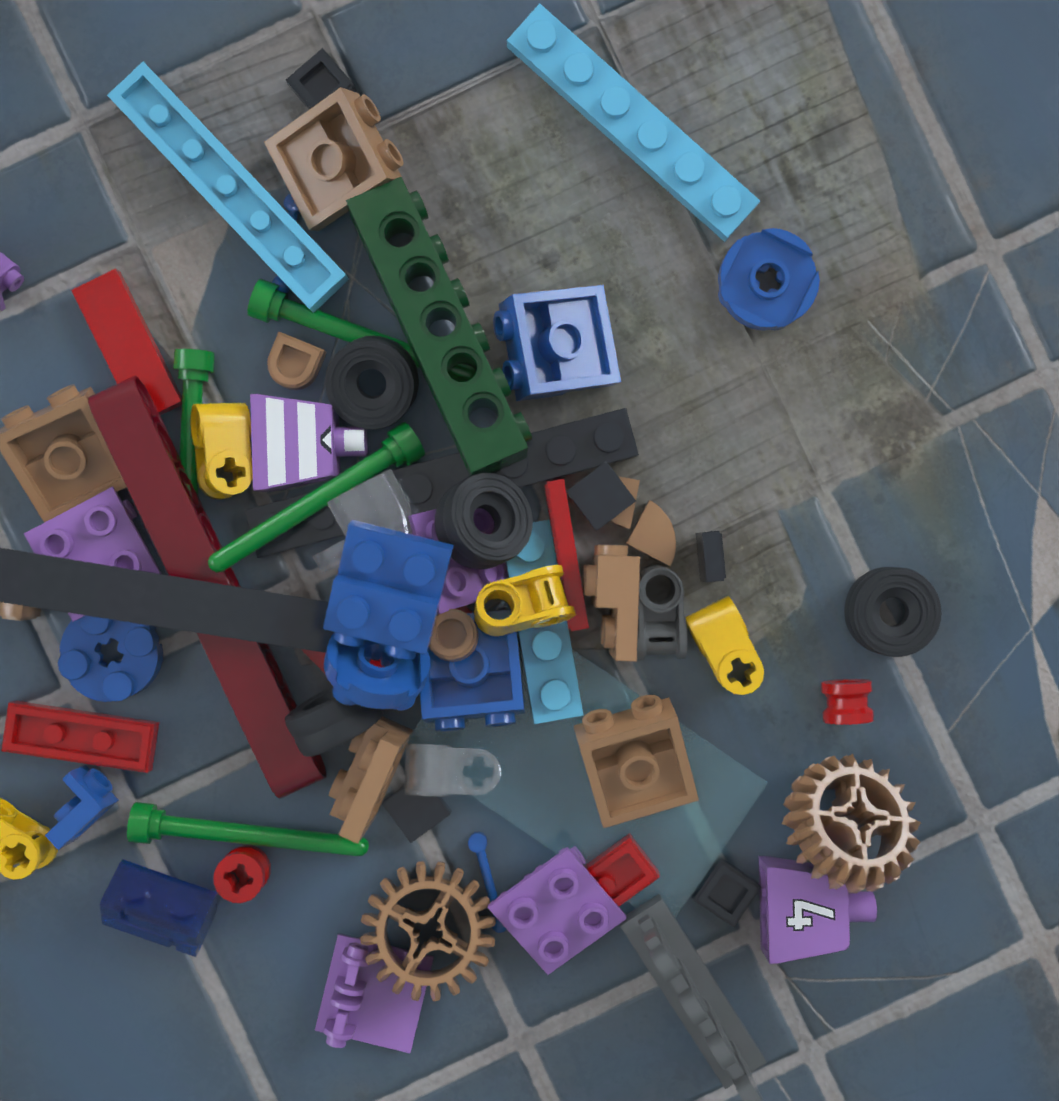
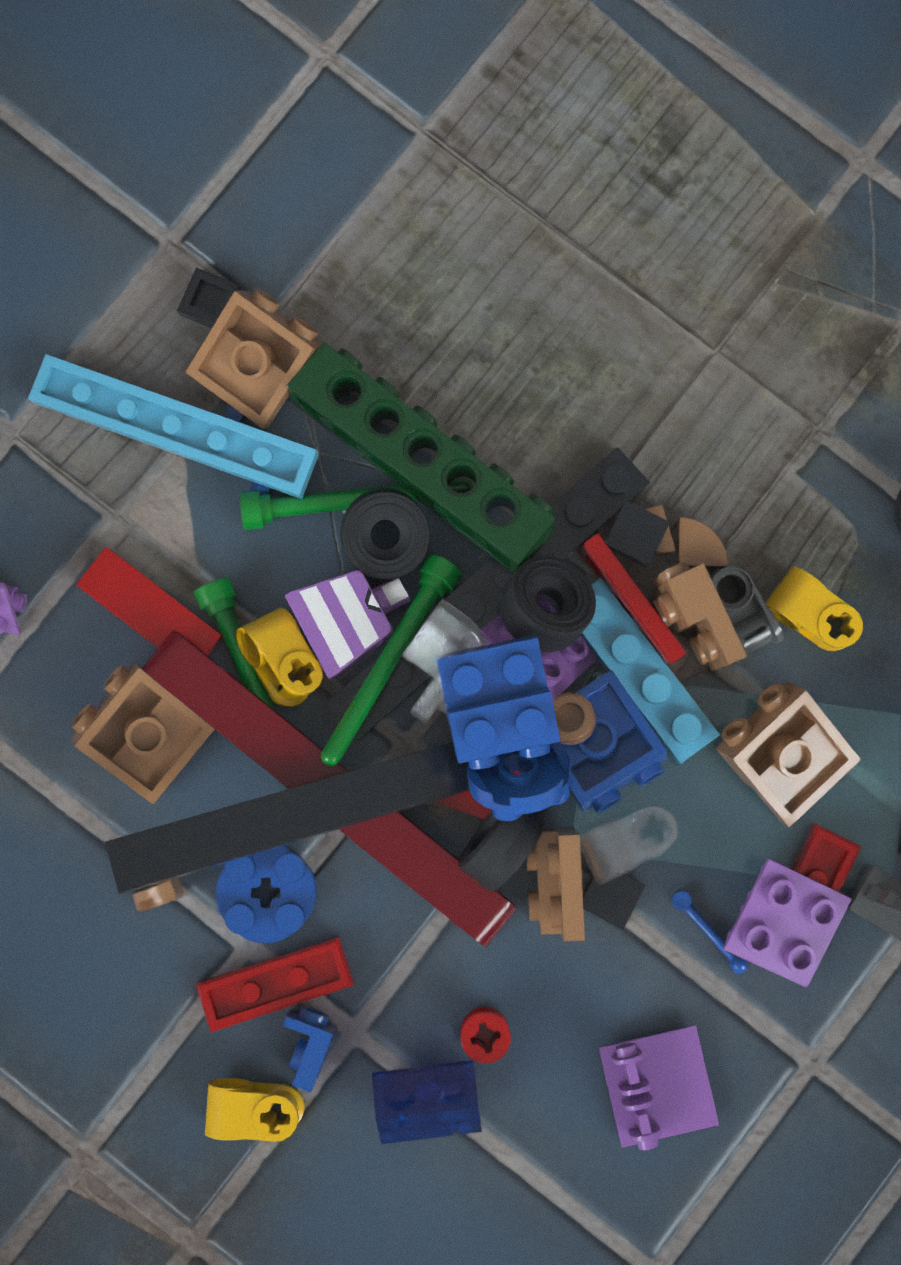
camera: 30 degrees left, 5 degrees down
medium lavender hinge [24,487,161,622] -> none
green piece [127,802,369,856] -> none
medium nougat tile [267,332,327,390] -> none
medium nougat gear [360,861,496,1001] -> none
yellow piece [474,565,576,636] -> none
plate [493,285,621,402] -> none
medium azure plate [507,3,760,242] -> none
black tile [696,531,726,583] -> none
blue plate [718,228,820,331] -> none

